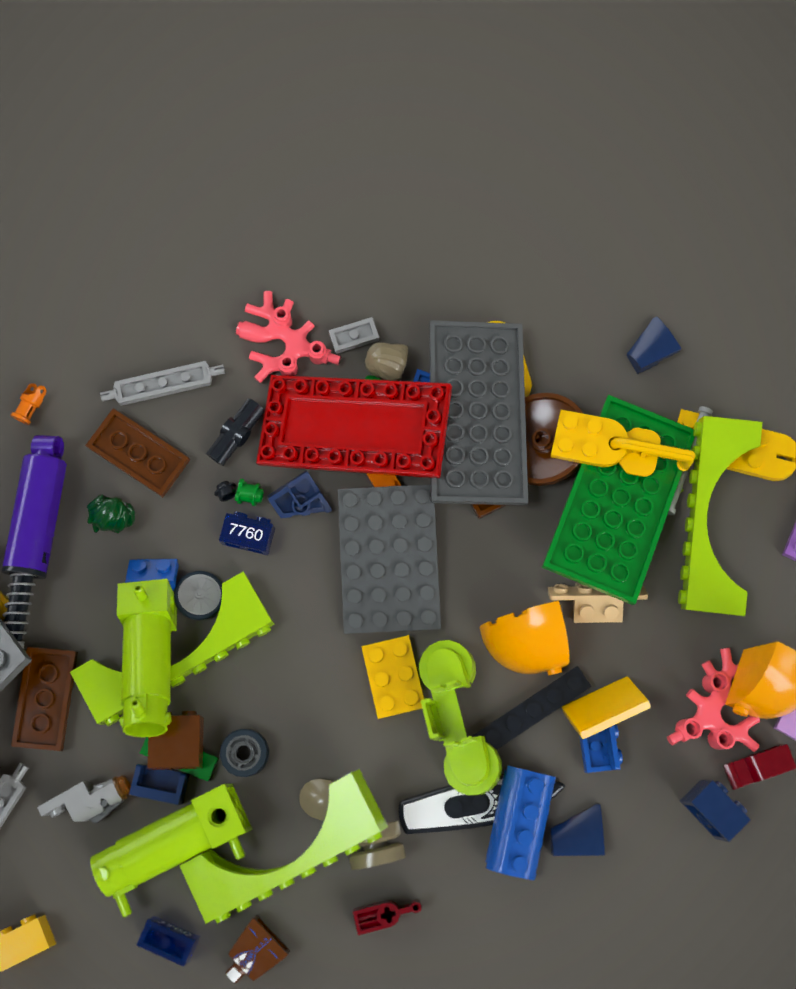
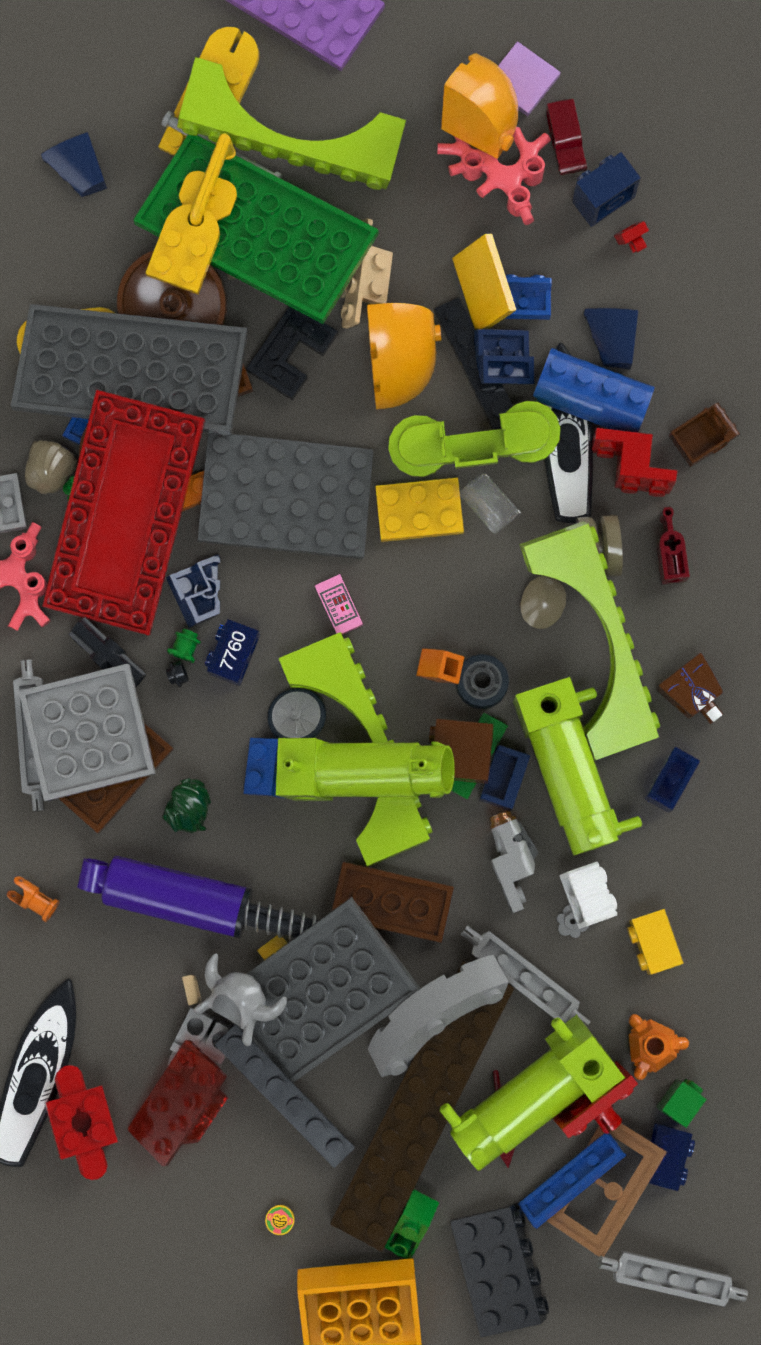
camera: 80 degrees left, 5 degrees up
none -> light grey plate [19,664,156,802]
none -> black plate [246,307,338,401]
none -> bright pink tile [315,574,363,635]
none -> orange brick [416,648,465,684]
none -> clear slope [460,472,521,534]
none -> dark blue slope [474,329,534,385]
none -> light grey plant [557,905,589,938]
none -> white brick [559,862,617,929]
none -> red bracket [592,428,677,497]
none -> red tile [614,221,649,253]
none -> reddish brown piece [669,403,740,467]

